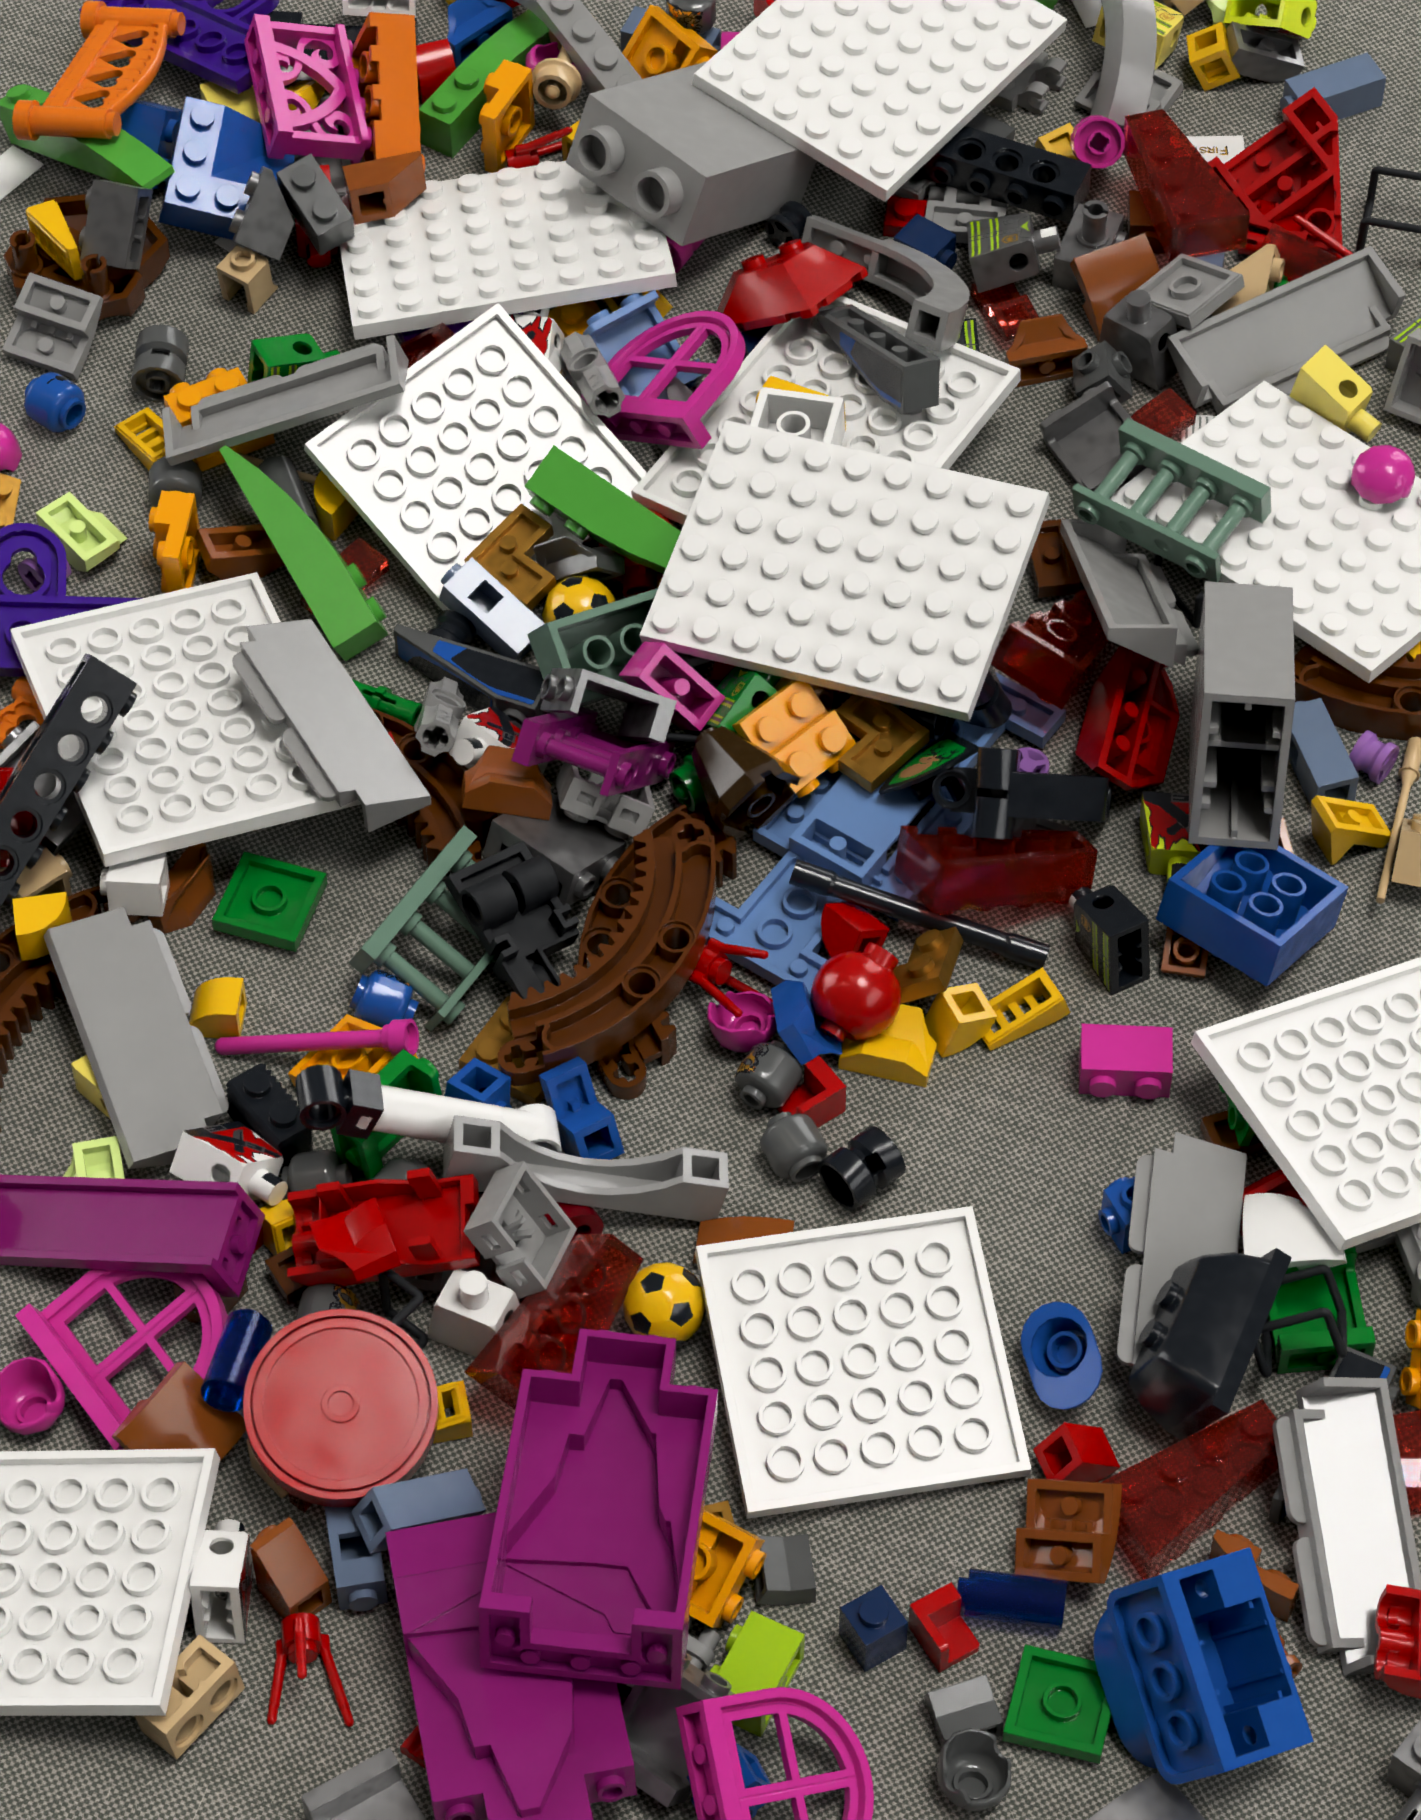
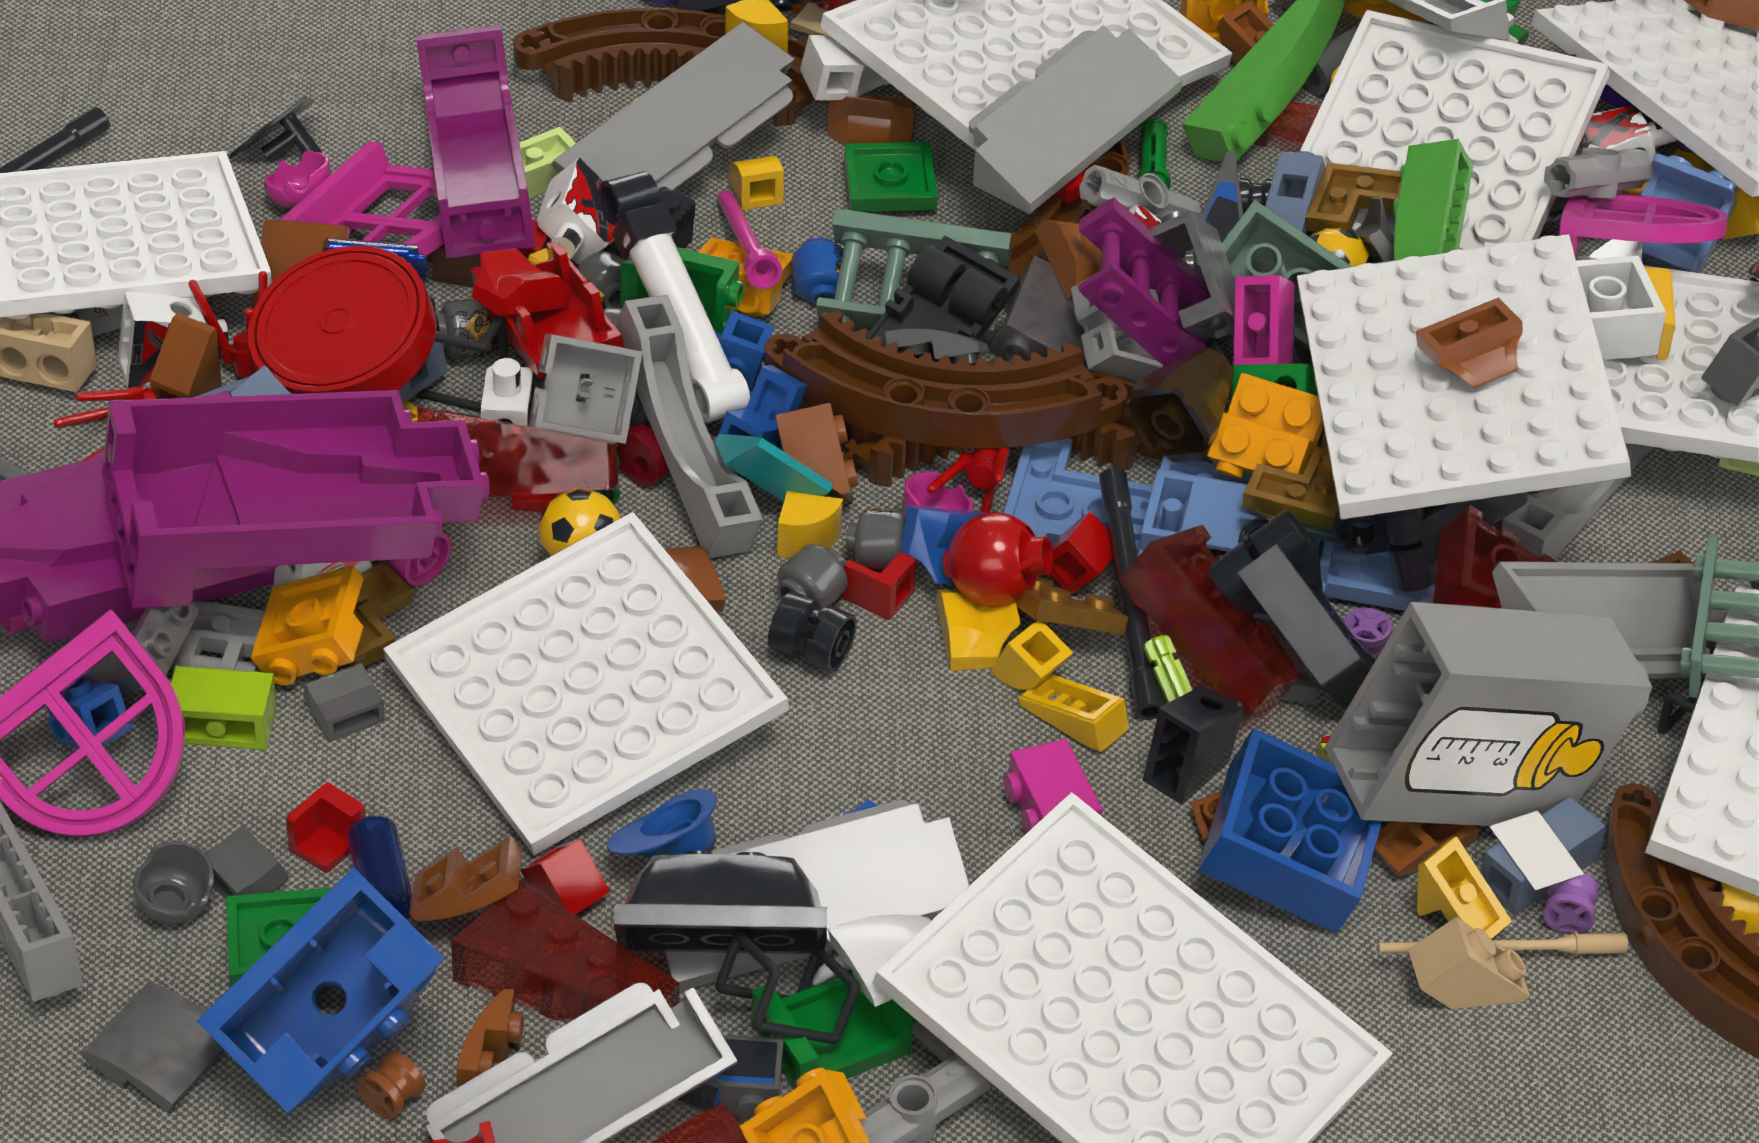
camera: 65 degrees right, 10 degrees down
dark blue brick [839,1585,908,1672] -> none
none -> red plant [188,271,268,378]
none -> teal slope [715,434,834,502]
none -> dark orange slope [775,403,859,503]
none -> yellow brick [777,491,843,558]
none -> dark grey slope [885,329,989,365]
none -> lime axle [1143,635,1192,703]
none -> dark orange slope [1416,297,1523,388]
none -> white sticker [1489,810,1584,890]

